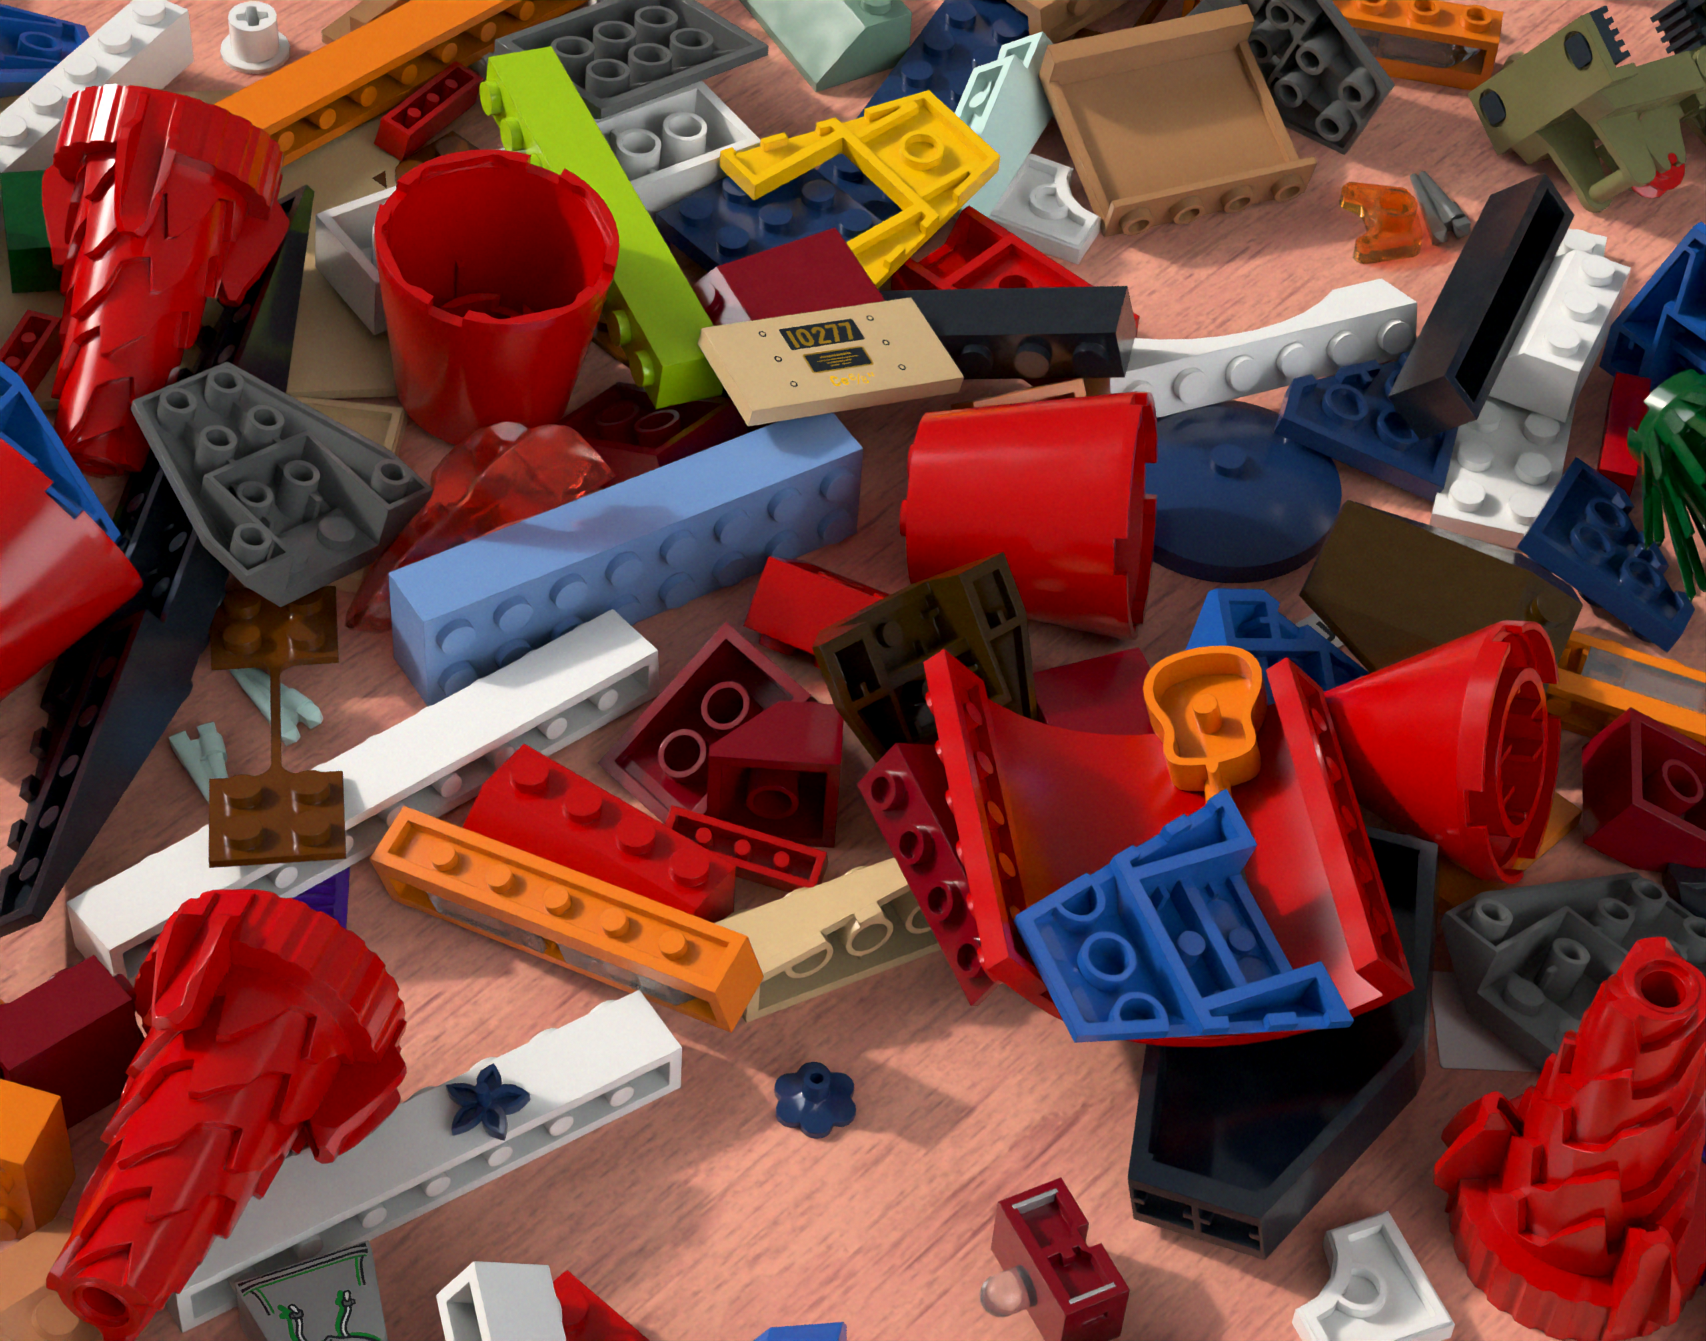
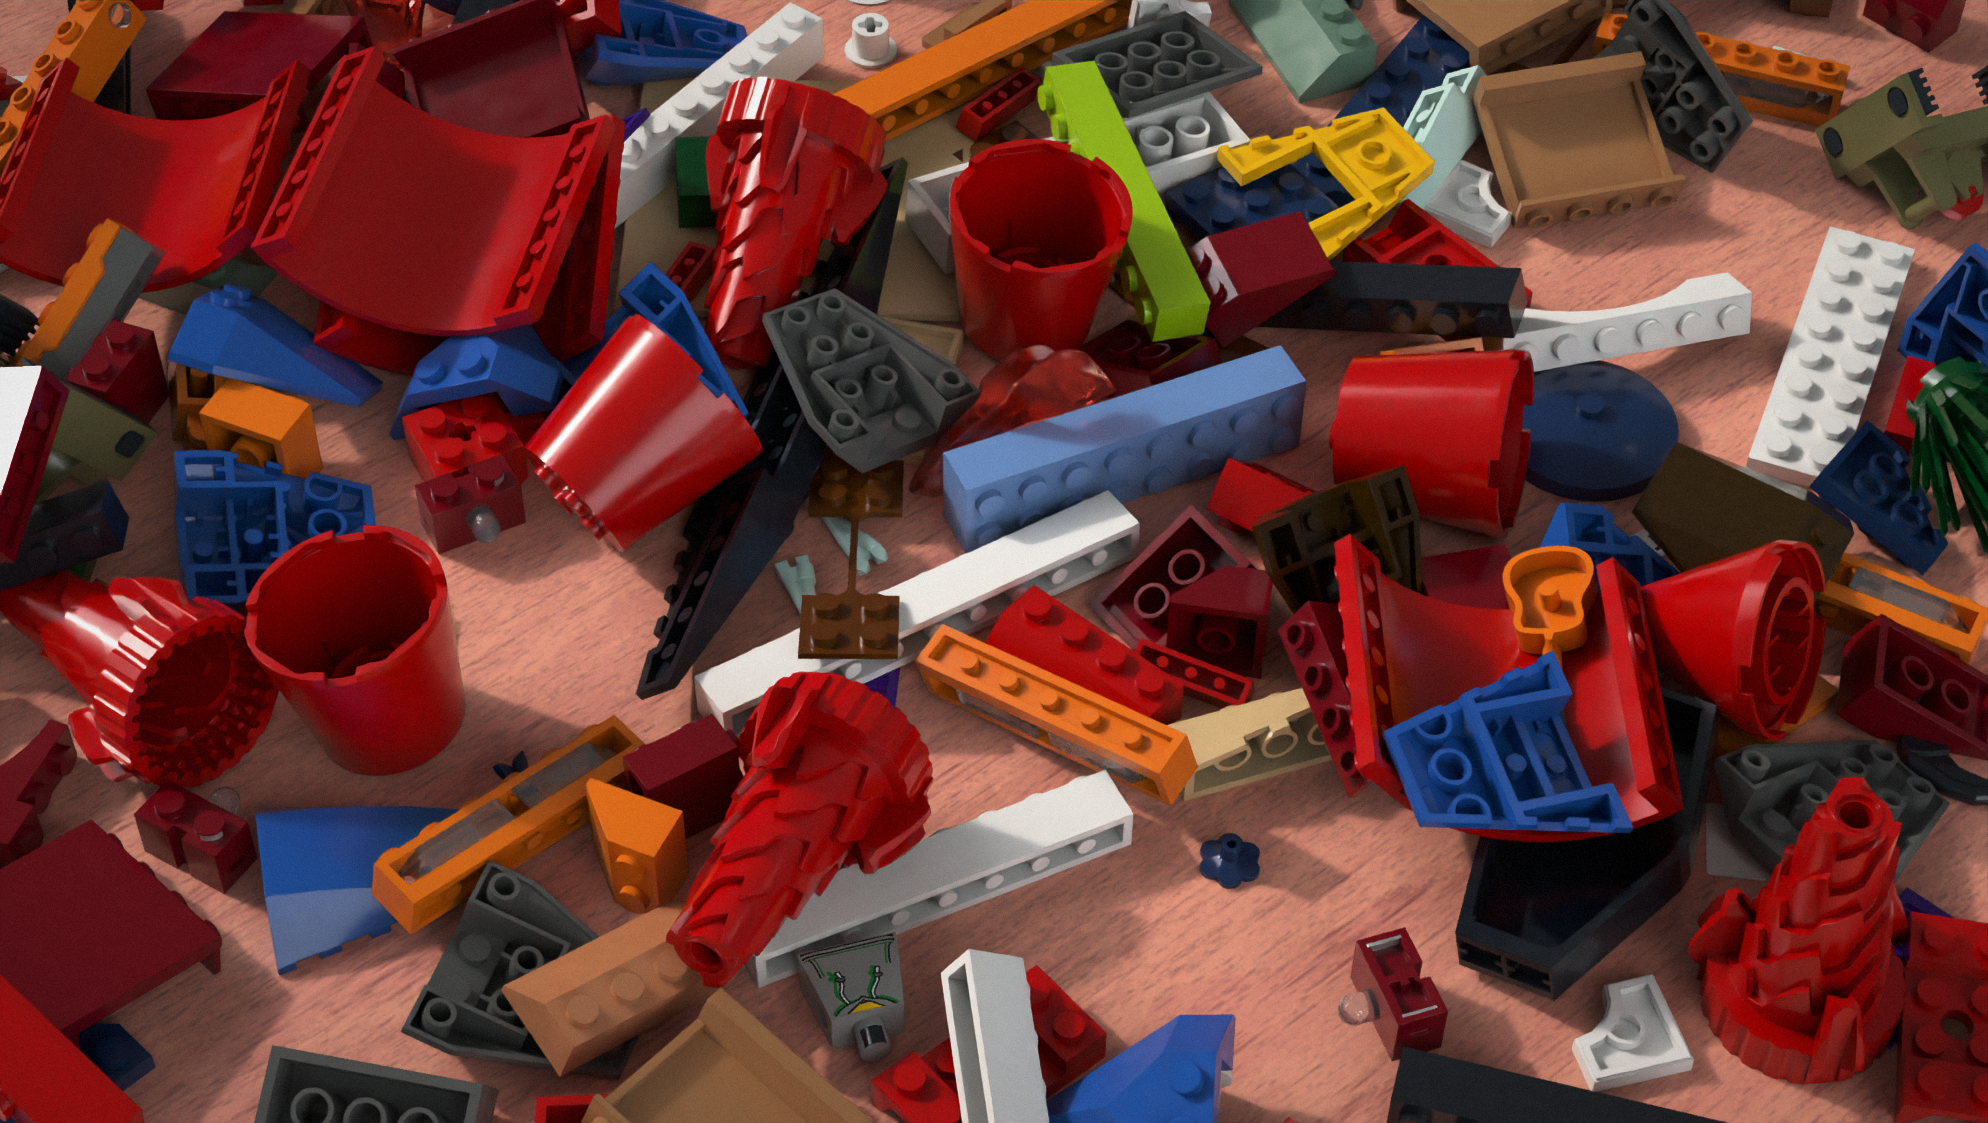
camera: 10 degrees right, 0 degrees up
dark blue plant [446,1063,531,1141] -> none
tan tile [697,297,964,426] -> none
dark blue plate [1274,351,1459,503] -> none
clear orange piece [1339,182,1423,264] -> none
black brick [1388,173,1575,440] -> none
dark grey piece [1410,171,1471,245] -> none
white slope [1489,249,1631,423] -> none

